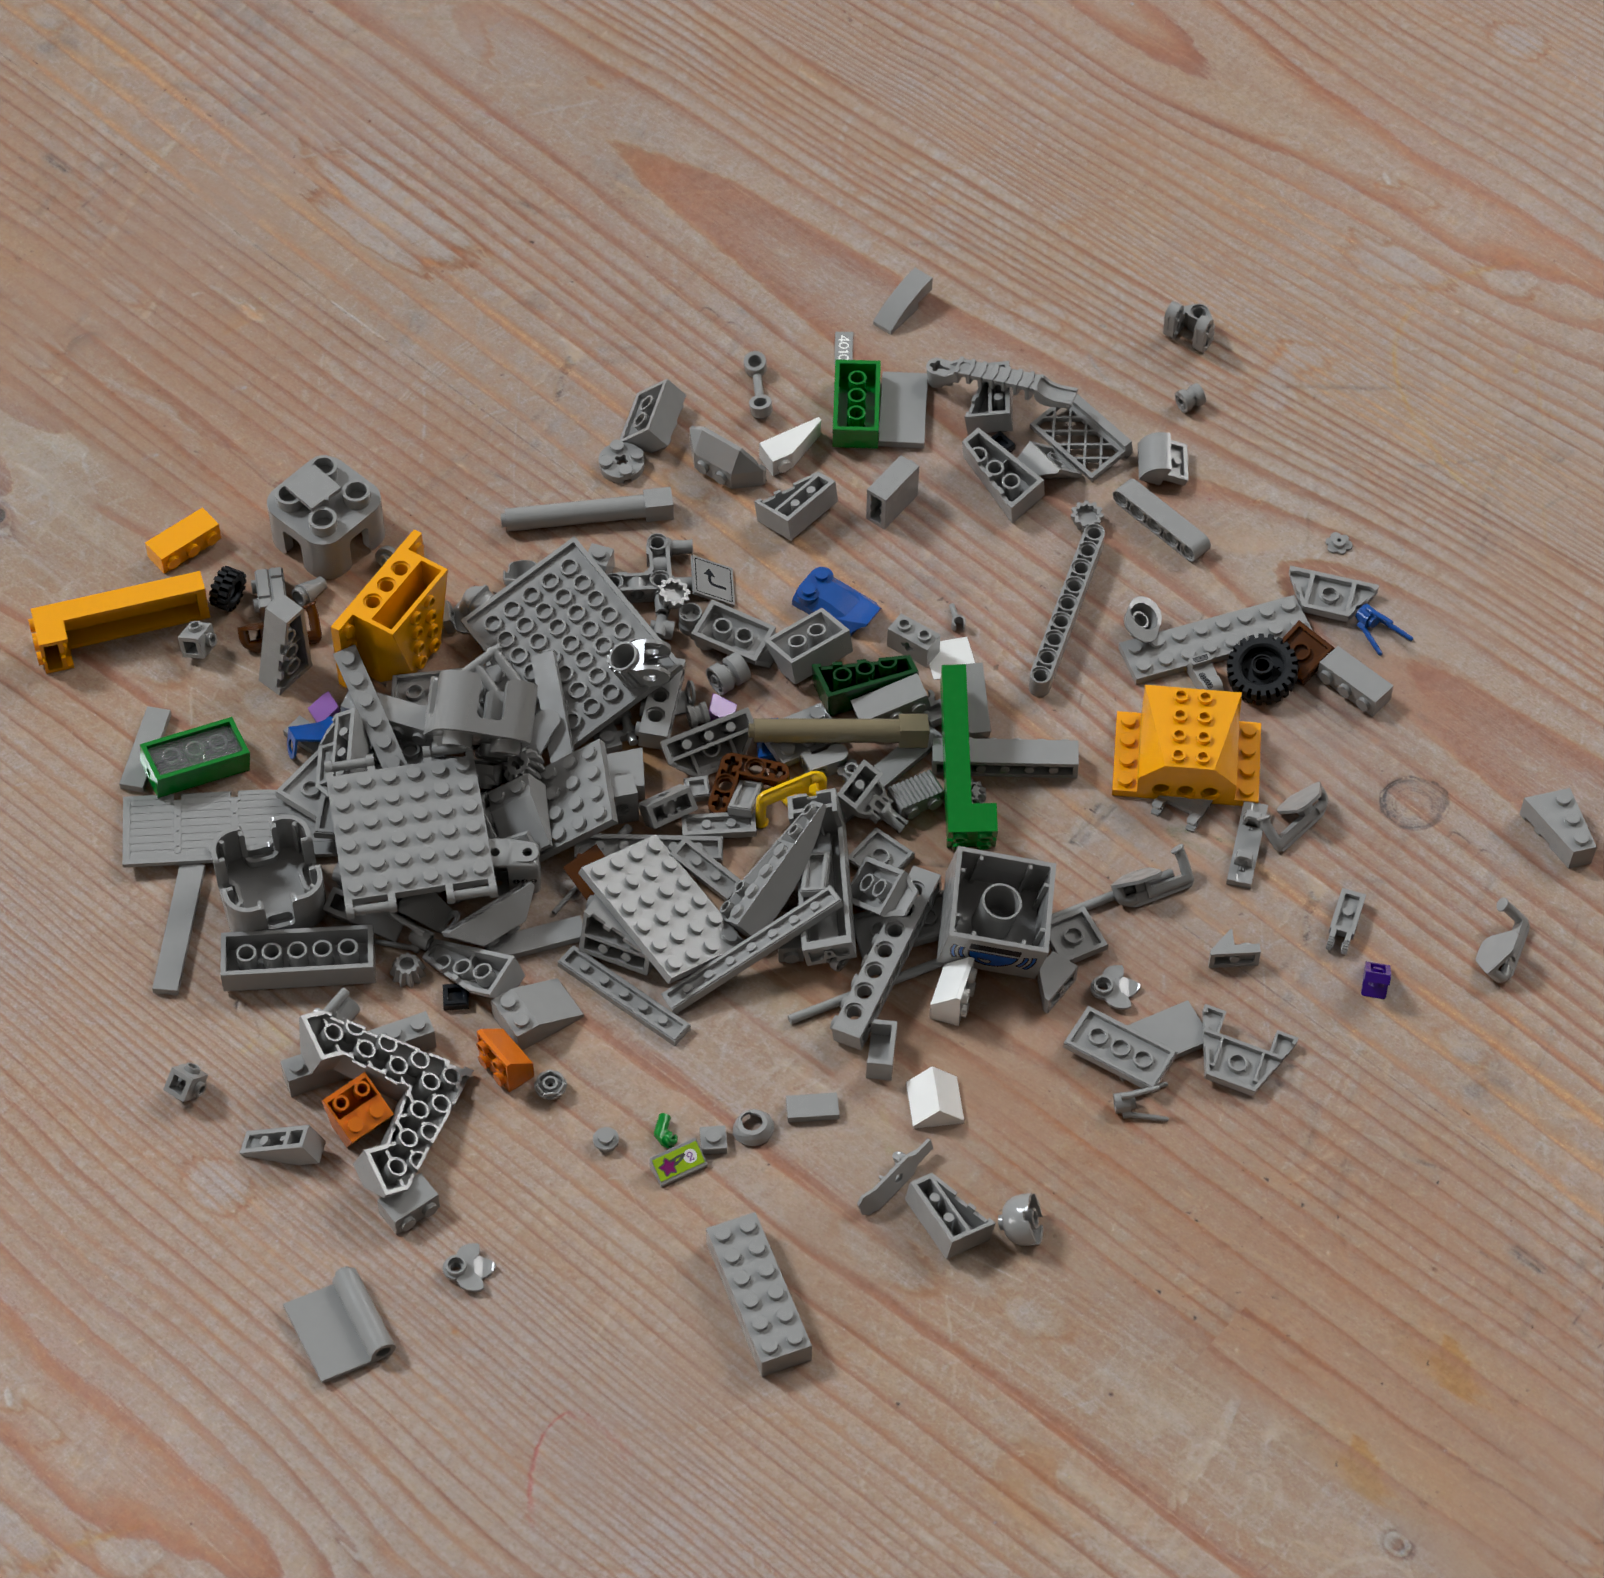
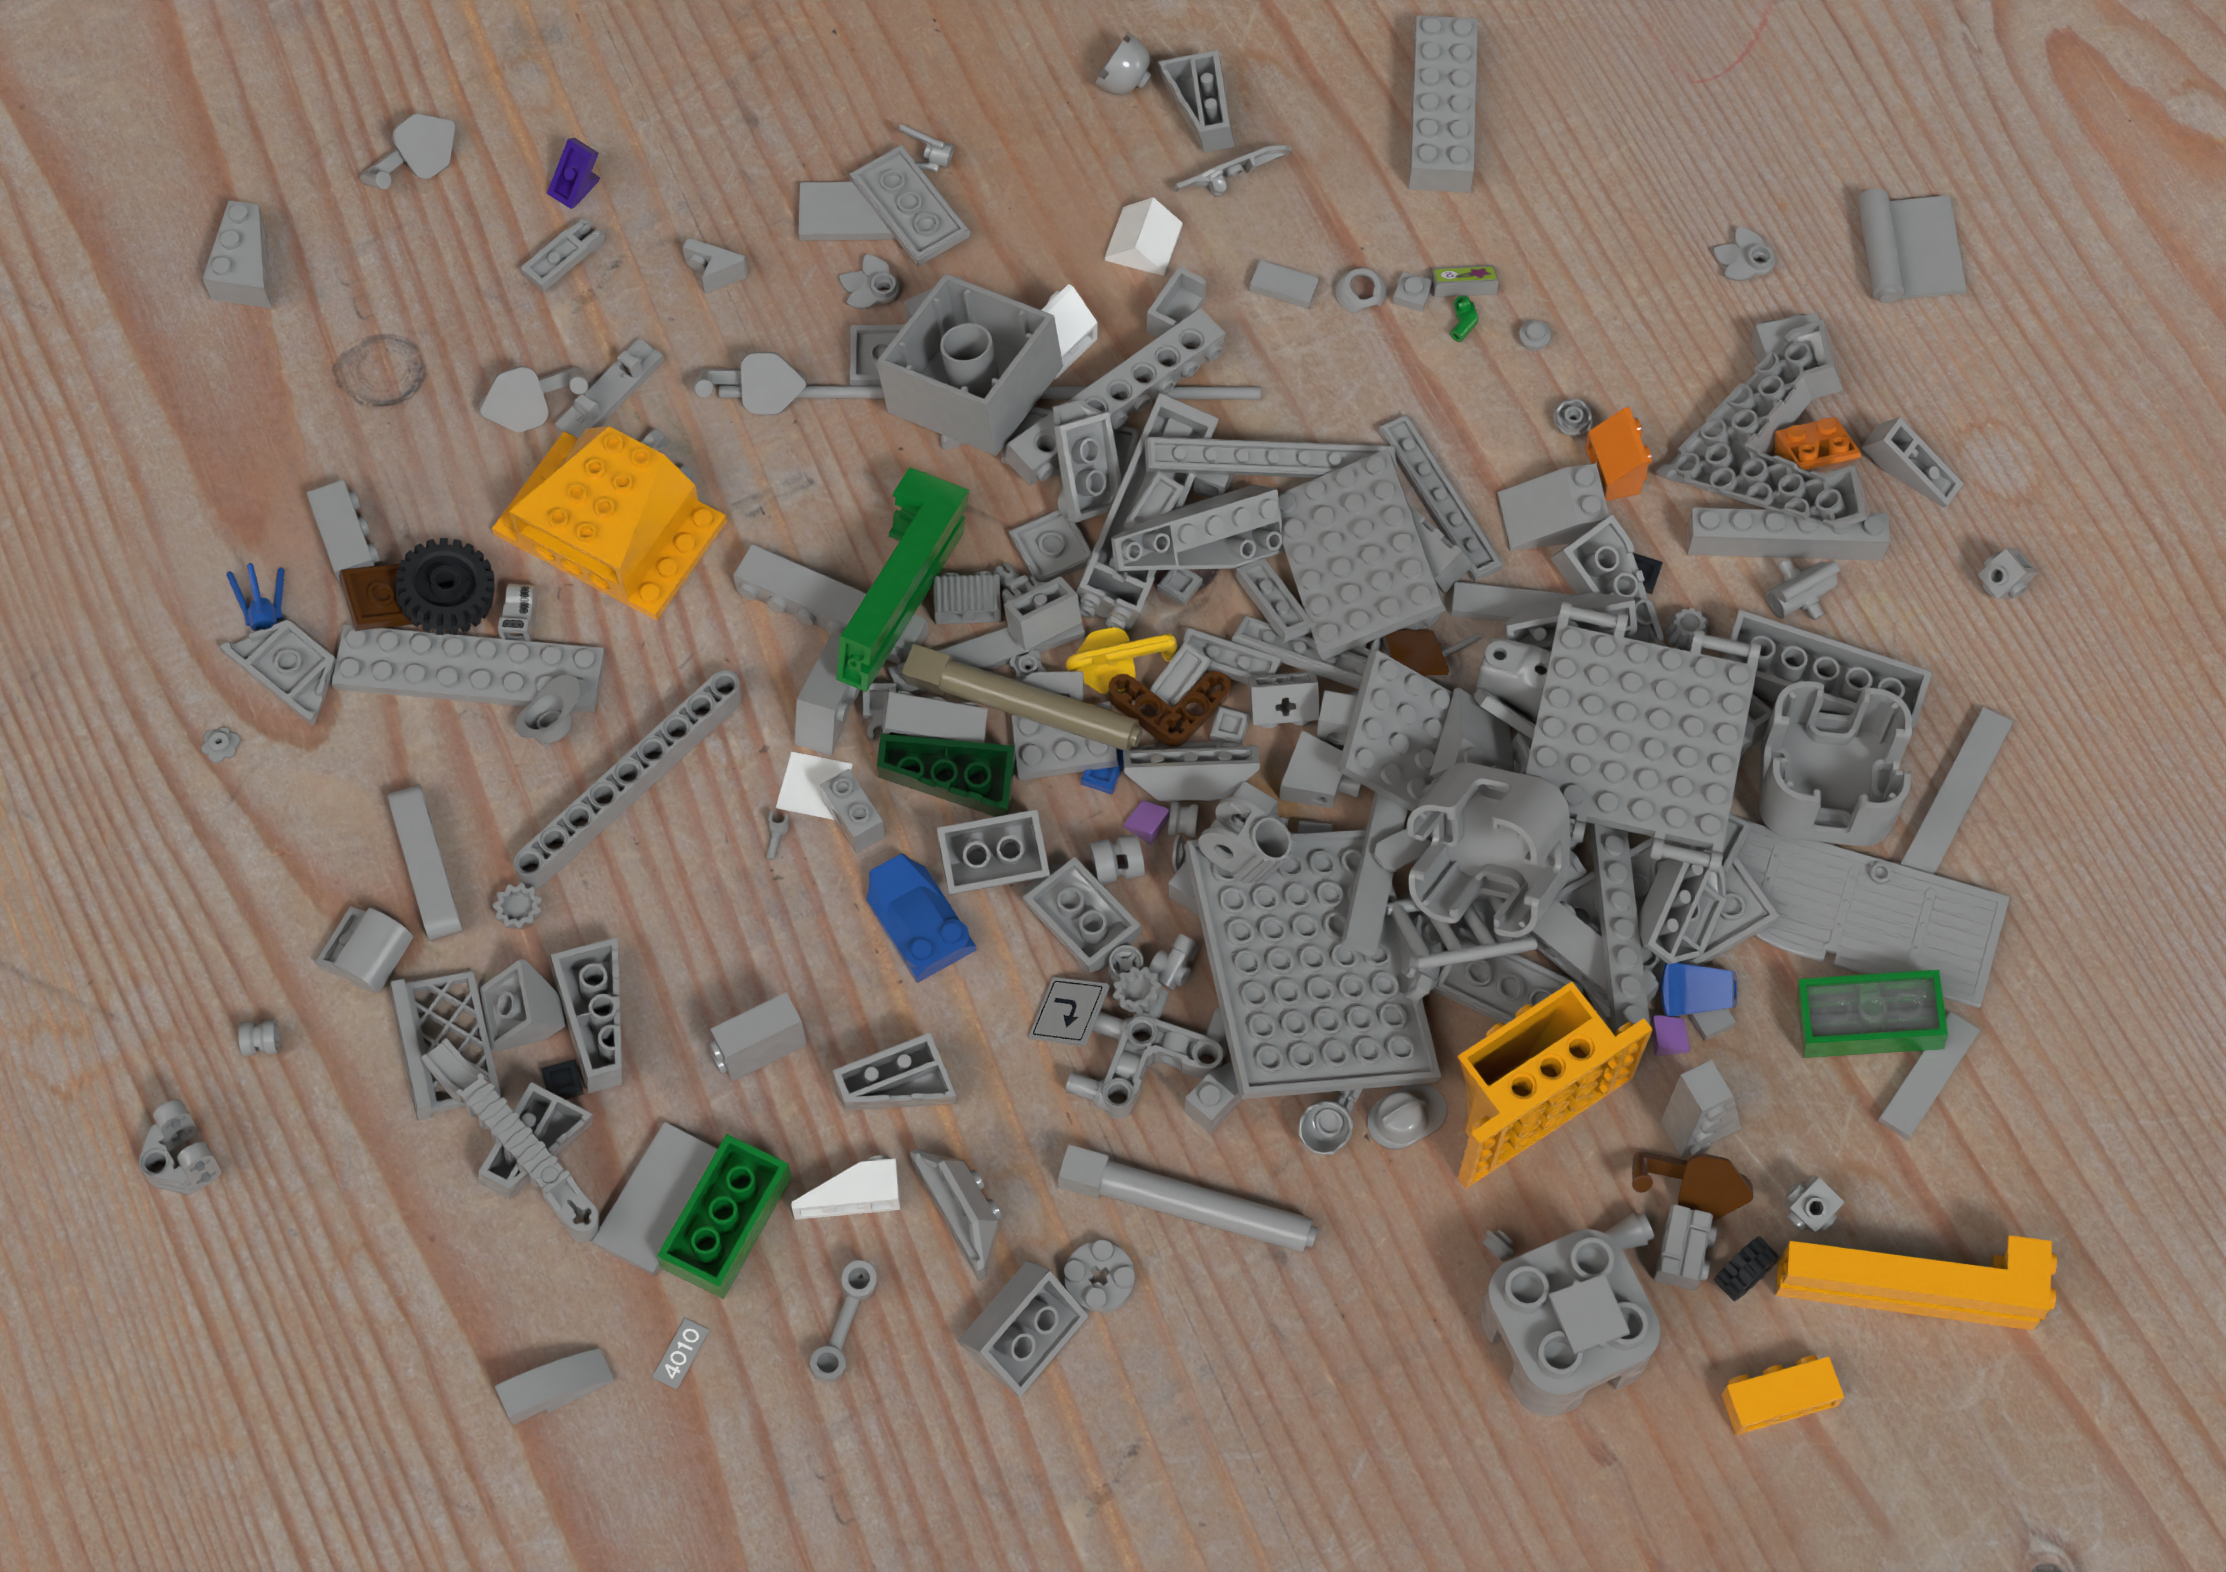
camera: 155 degrees left, 10 degrees up
light grey tile [443,600,456,634] -> none
light grey wing [1202,1004,1299,1096] -> none

